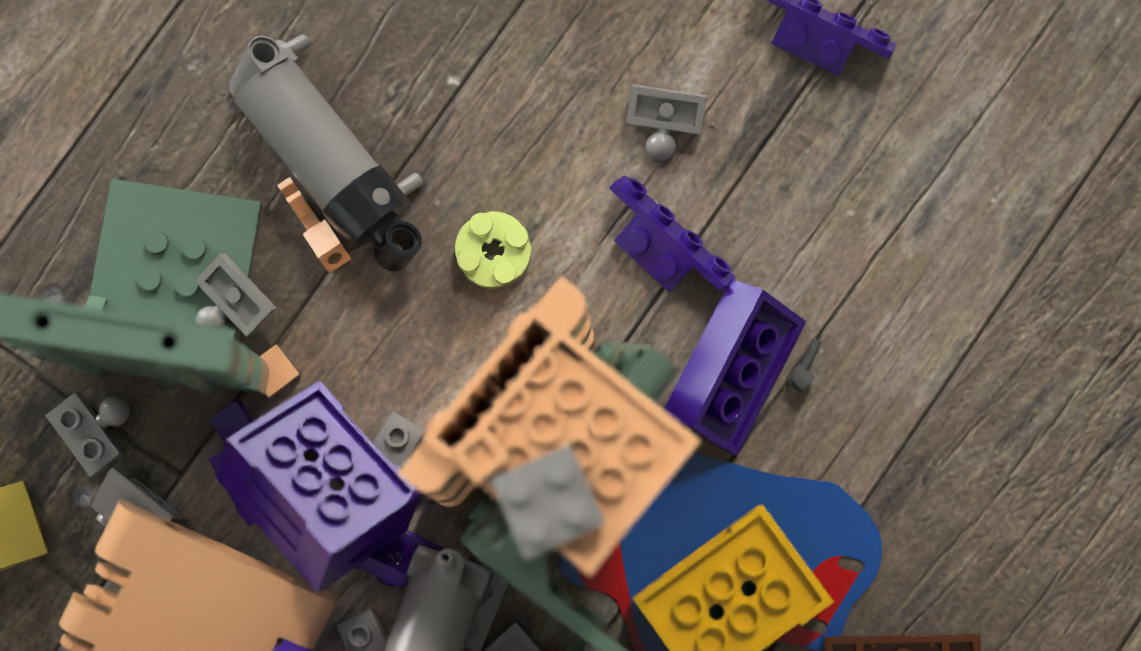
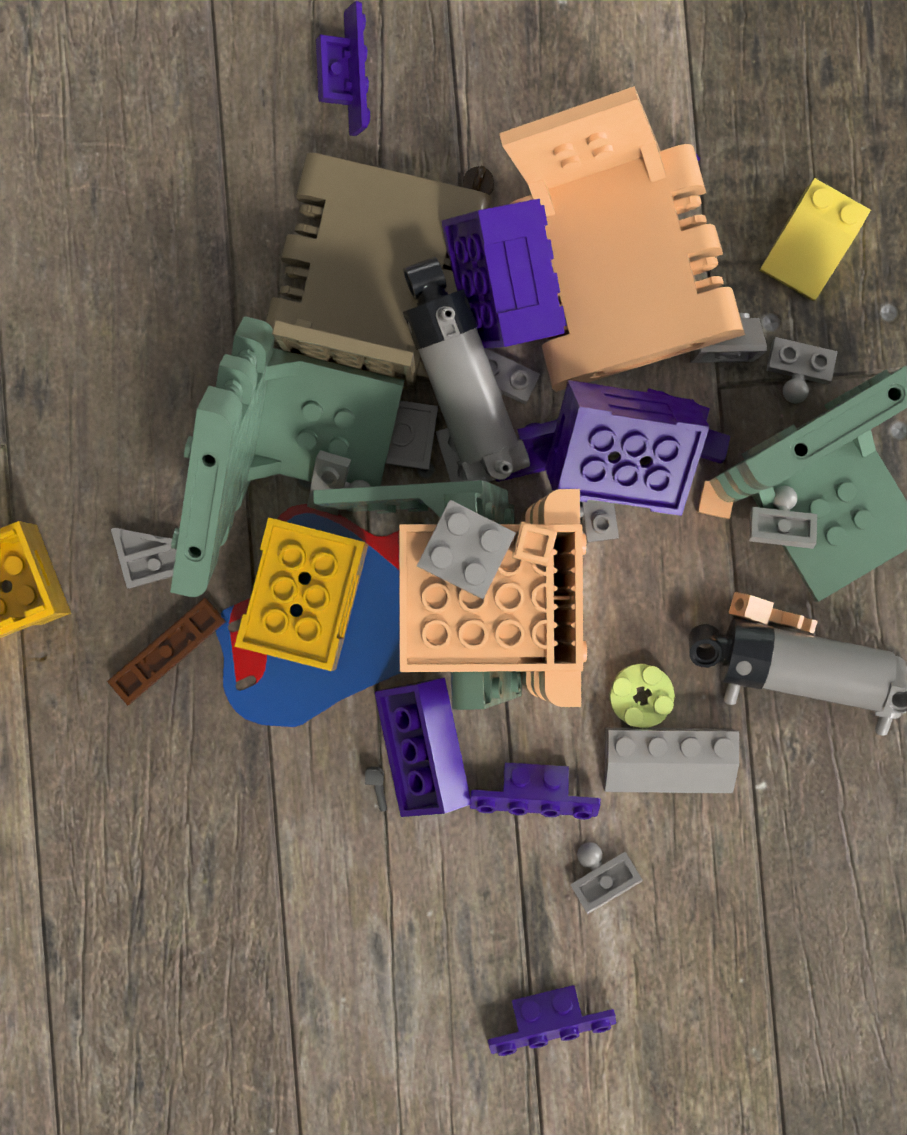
camera: 140 degrees right, 5 degrees up
none -> light grey slope [604,727,739,793]

